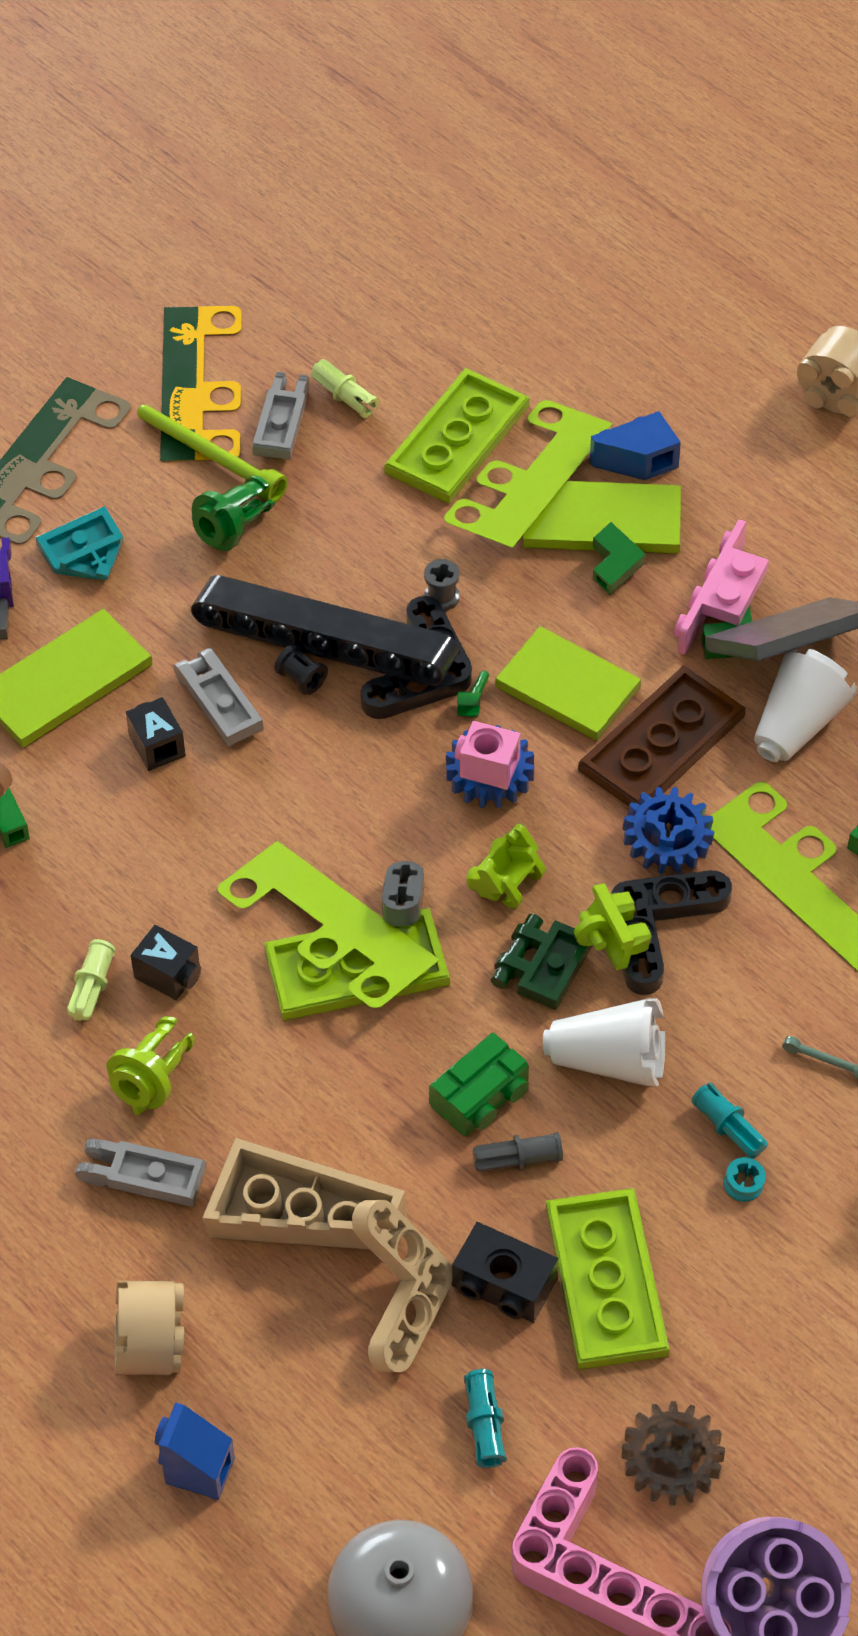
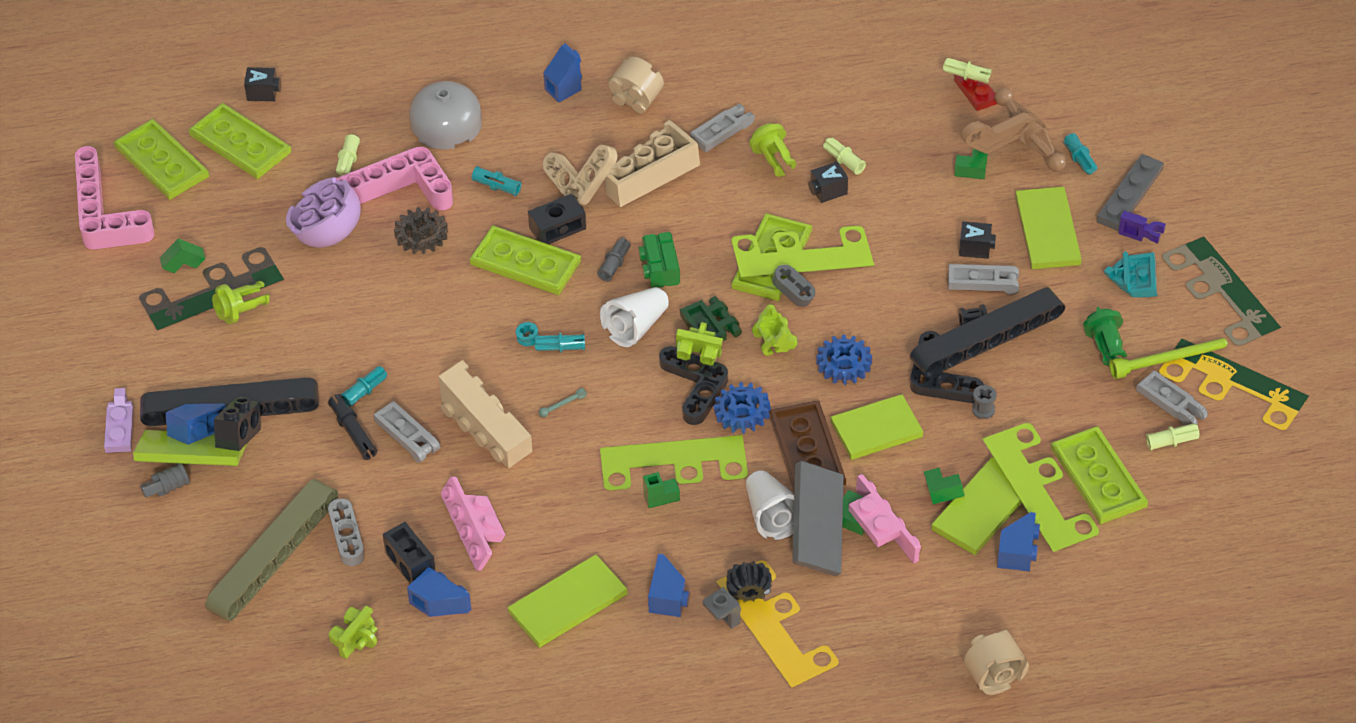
camera: 125 degrees right, 5 degrees down
bright pink brick [455,721,521,790] -> none
green hand [457,671,490,717] -> none

